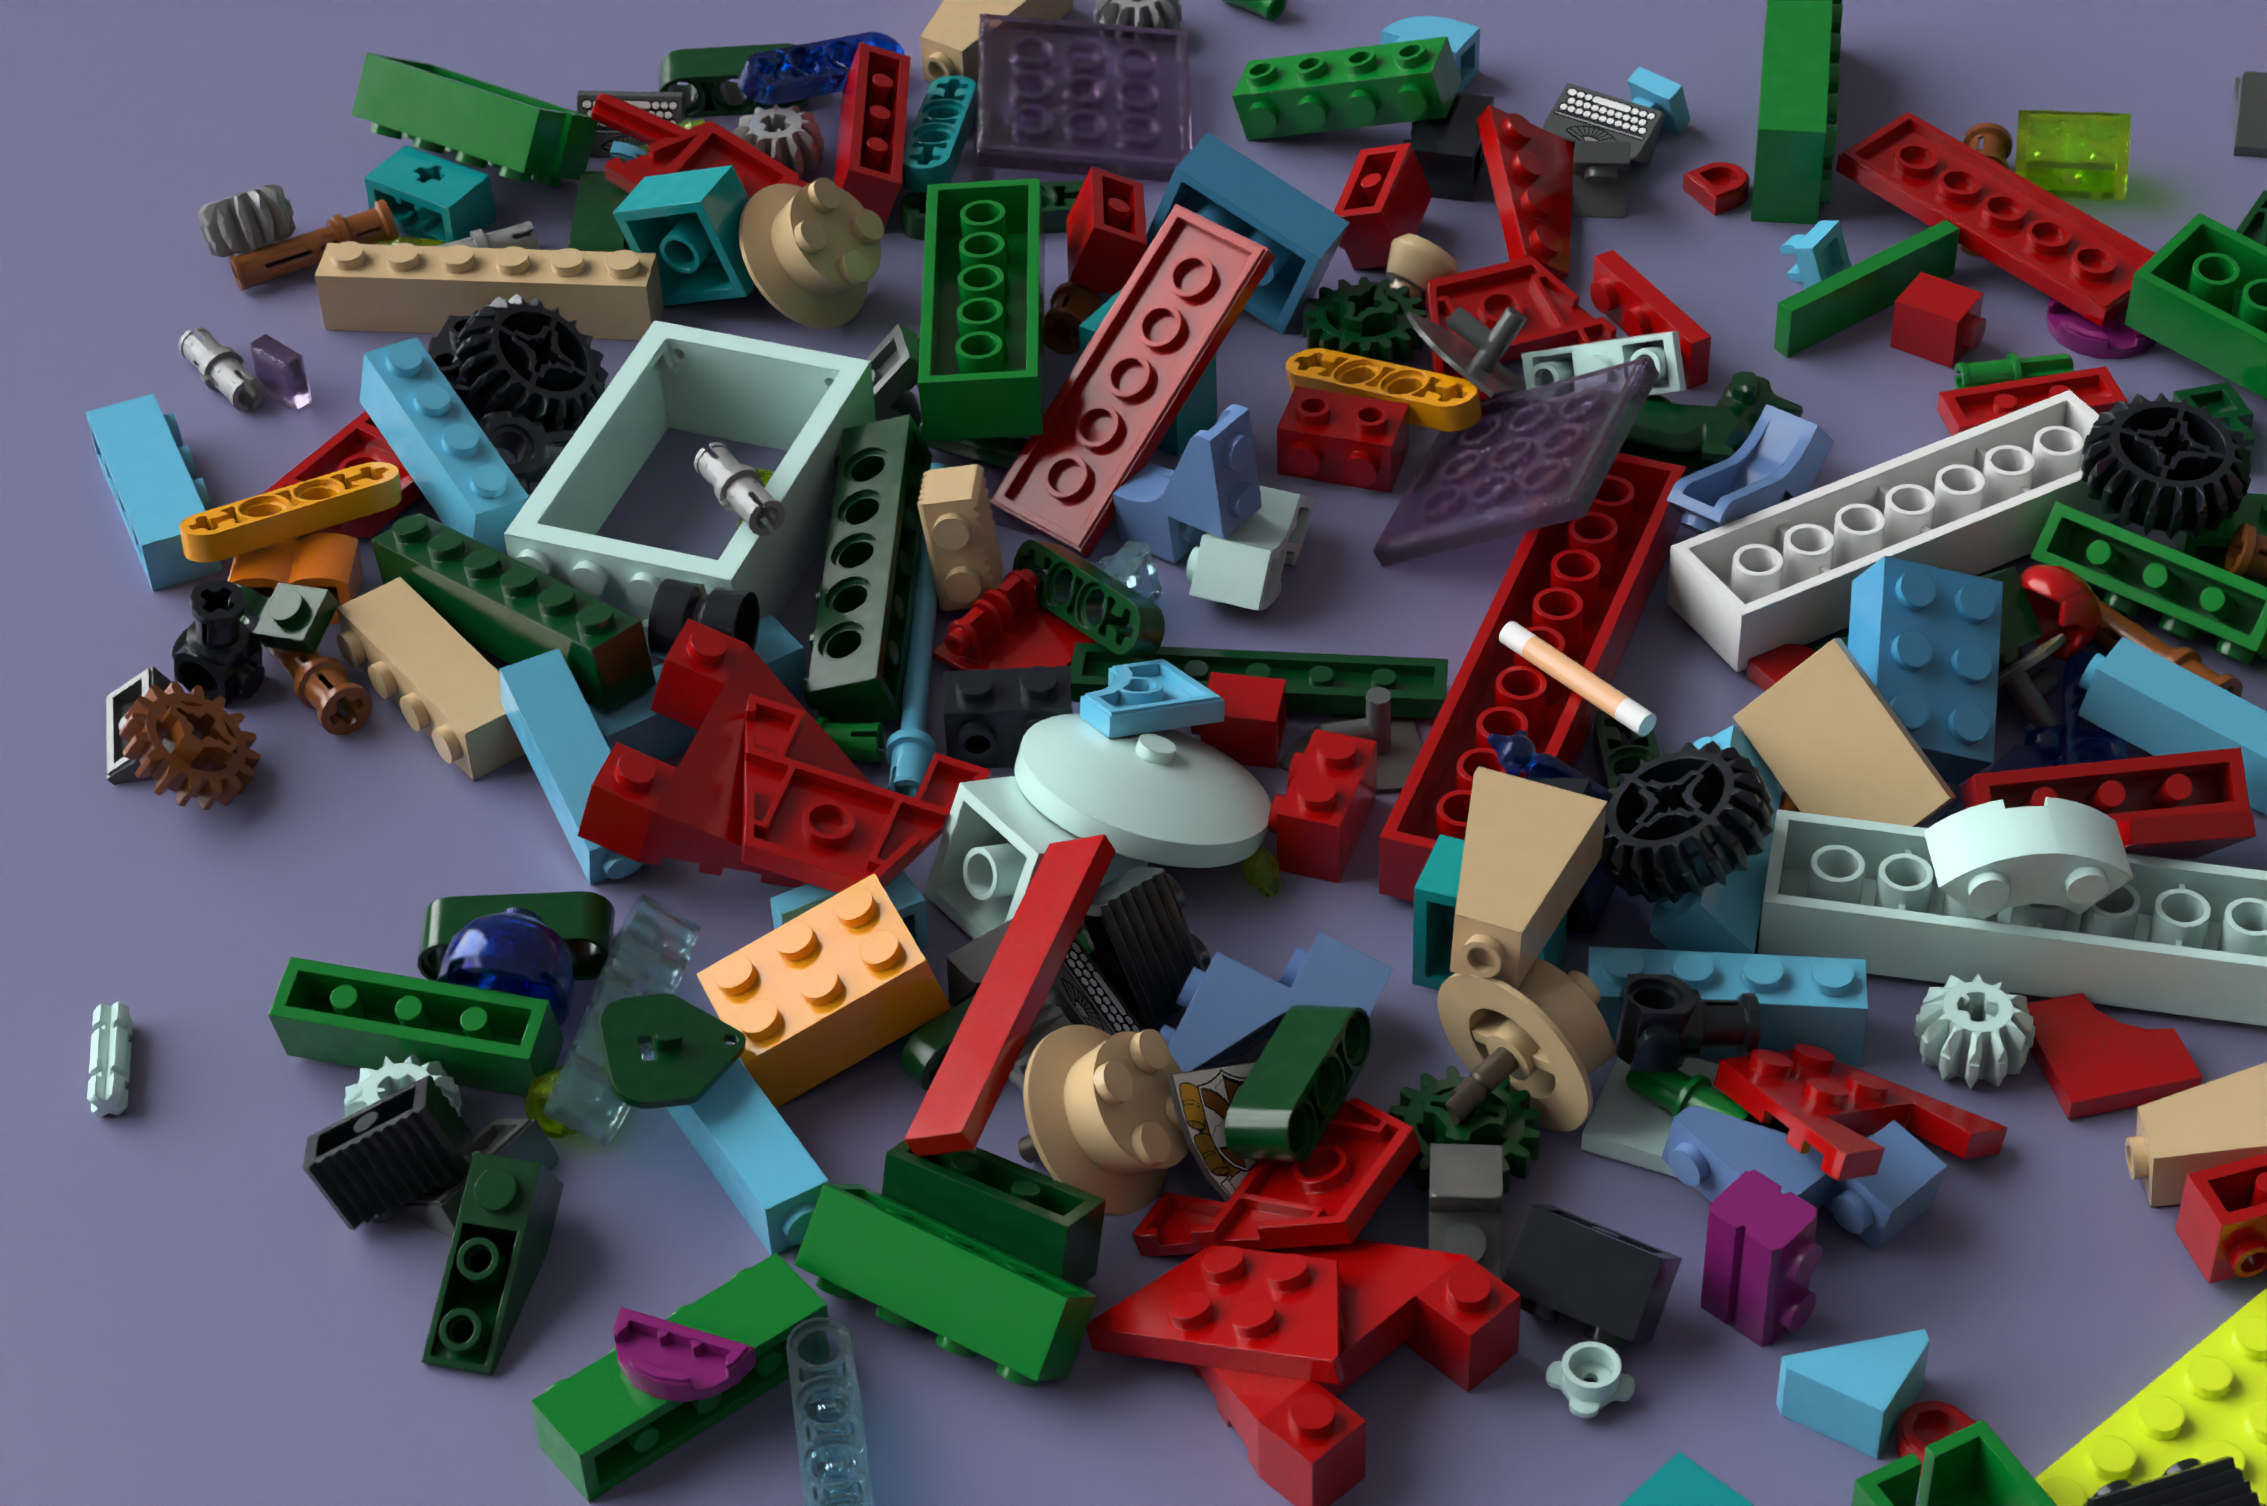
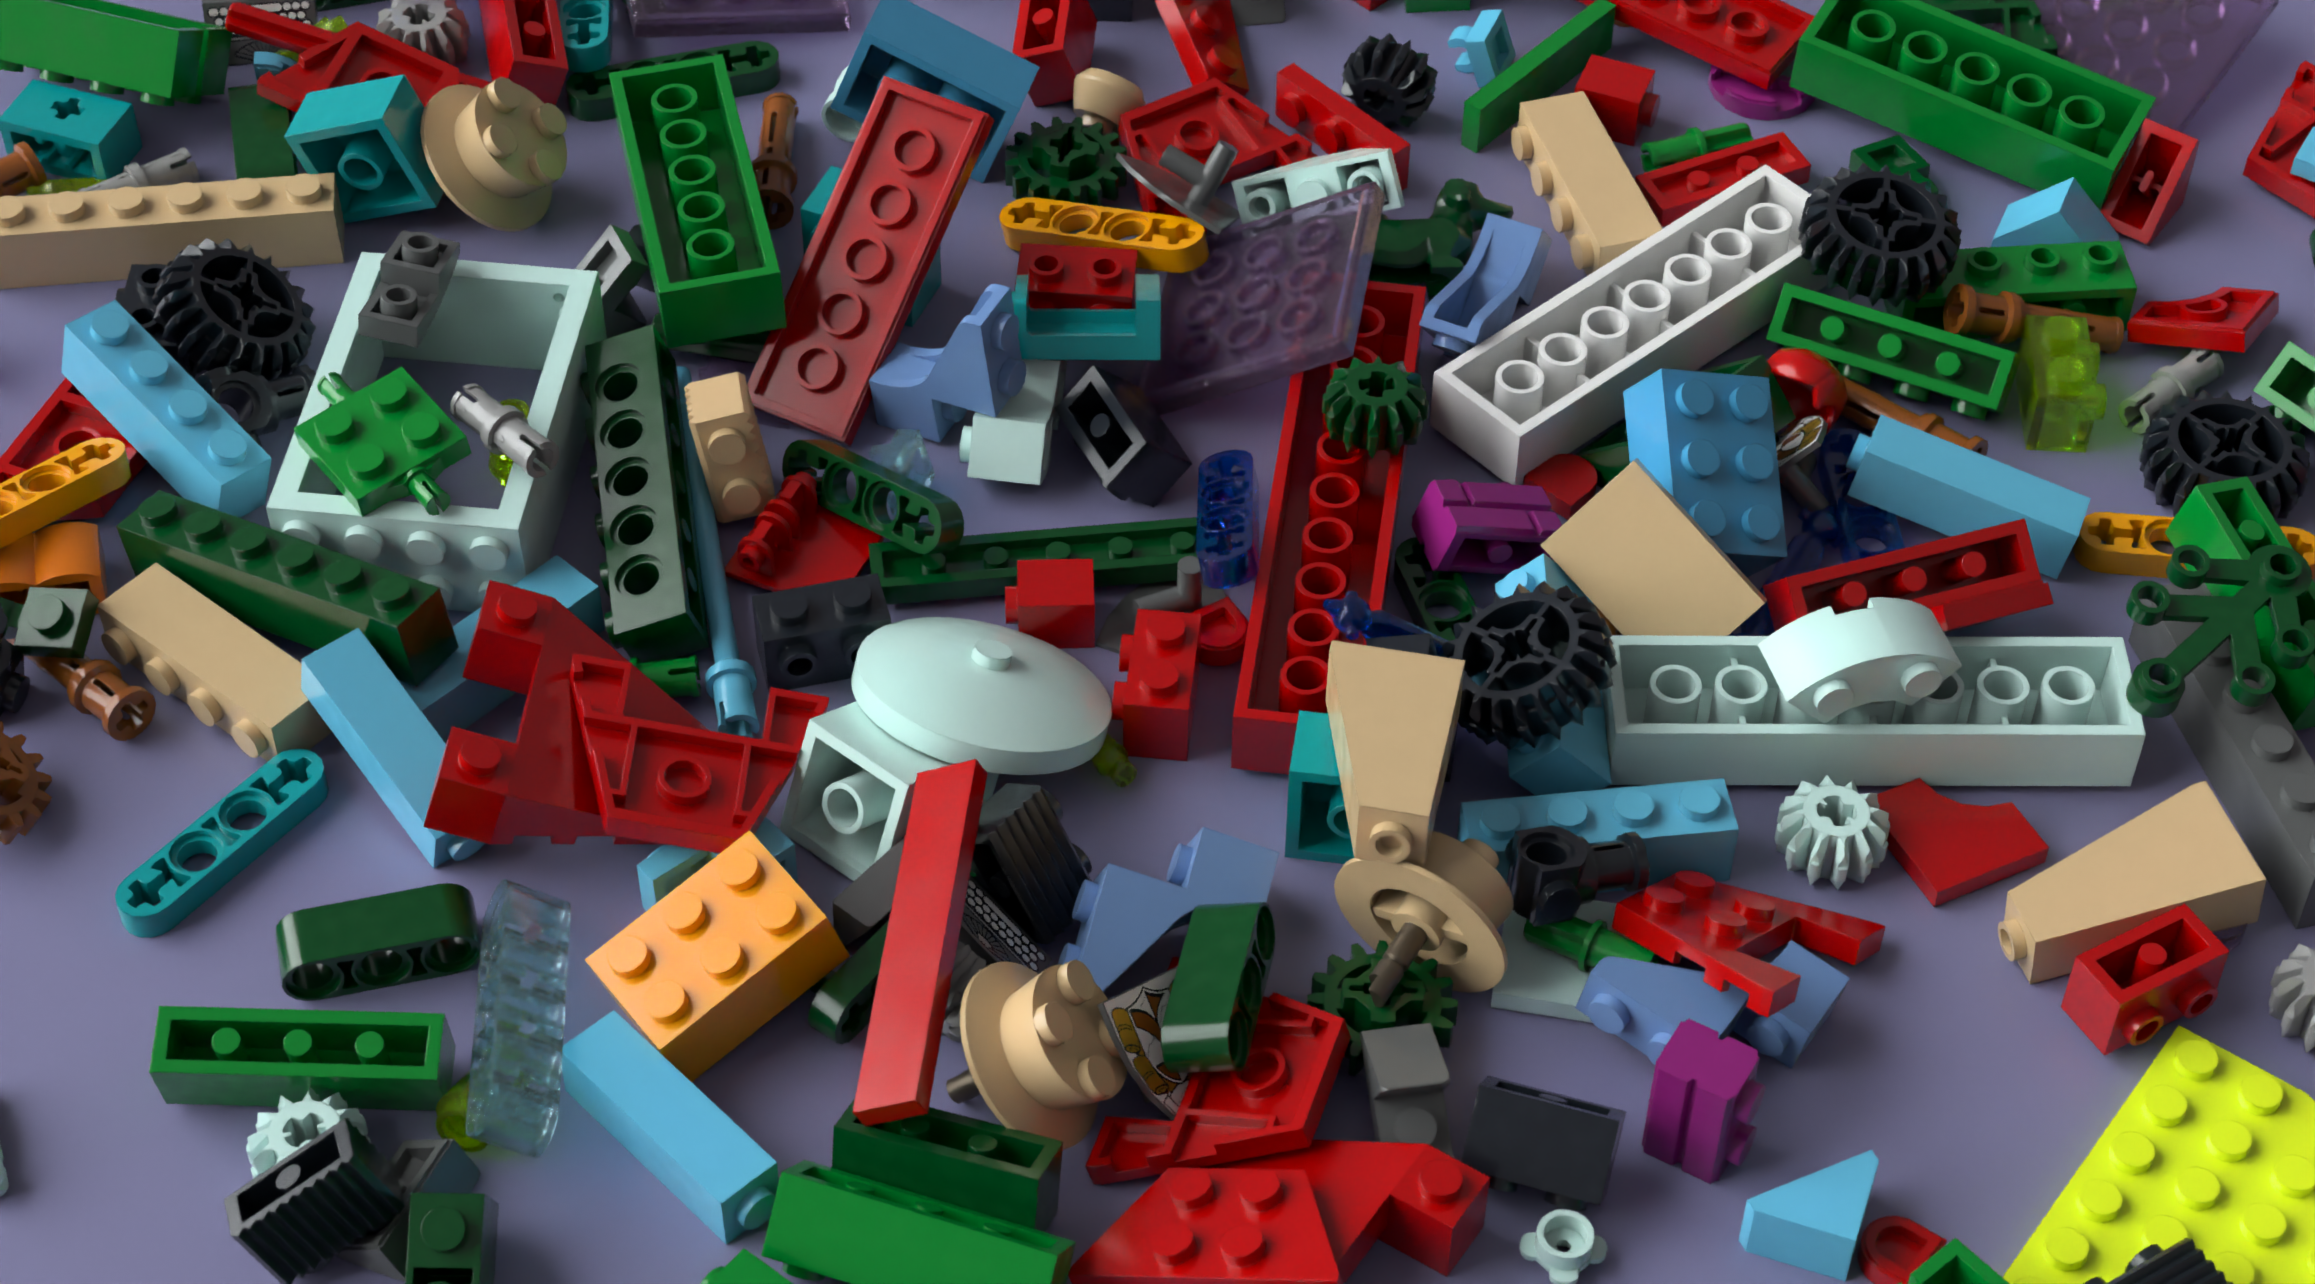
camera: 15 degrees left, 5 degrees up
clear blue cylinder [437,908,576,1026] -> none
dark green piece [599,994,746,1109] -> none
black wheel [648,579,760,660] -> none
red brick [1066,166,1147,296] -> none
medium azure tile [1080,659,1225,738] -> none
light nougat bar [1499,621,1657,737] -> none
none -> teal beam [115,749,329,938]
none -> green plate [293,366,472,517]
none -> dark grey slope [358,230,460,348]
none -> teal panel [1011,274,1161,360]
none -> black brick [1054,365,1193,507]
none -> red tile [1191,596,1249,666]
none -> clear blue beam [1196,450,1259,589]
none -> dark green gear [1322,355,1429,458]
none -> black gear [1340,33,1438,129]
none -> magenta brick [1411,479,1562,575]
none -> tan brick [1511,91,1662,276]

